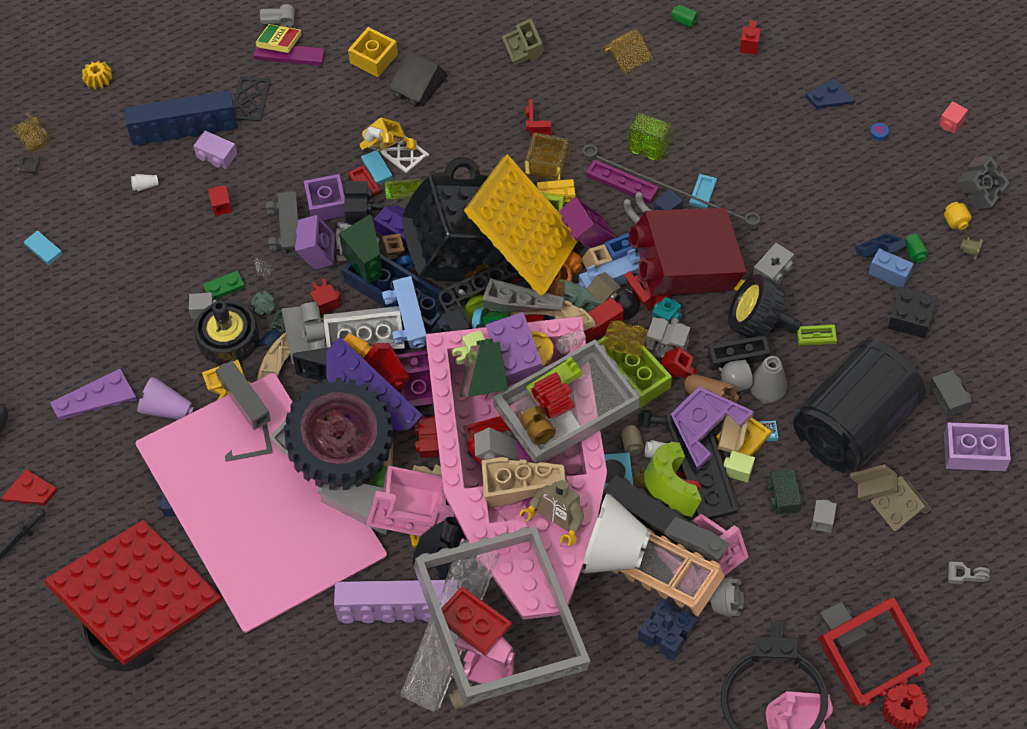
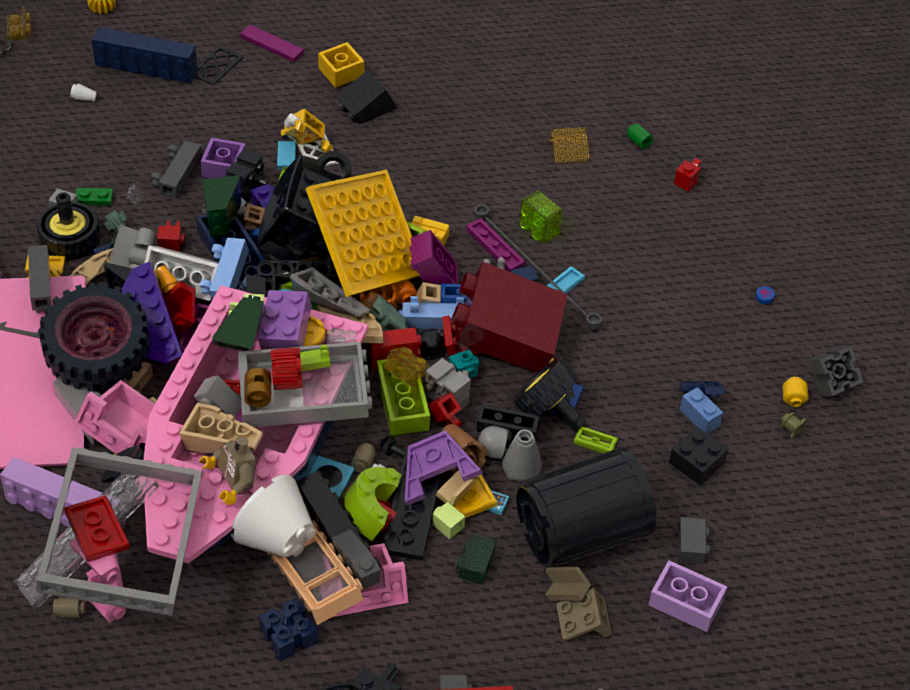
camera: 20 degrees right, 10 degrees down
lavender brick [194,131,237,169] -> none
red brick [208,185,232,216] -> none
tile [256,24,301,53] -> none
light grey piece [260,4,295,27] -> none
medium lavender brick [295,215,336,269] -> none
red tile [348,165,381,197] -> none
olive brick [502,18,544,66] -> none
clear yellow brick [525,133,569,180] -> none
red bracket [526,99,551,137] -> none
dark tan brick [587,272,621,304] -> none
light grey cone [709,577,744,618] -> none
light grey brick [753,243,794,283] -> none
dark blue wing [806,78,855,109] -> none
light grey brick [811,500,837,533] -> none
green brick [904,234,929,264] -> none
coral brick [939,101,968,134] -> none

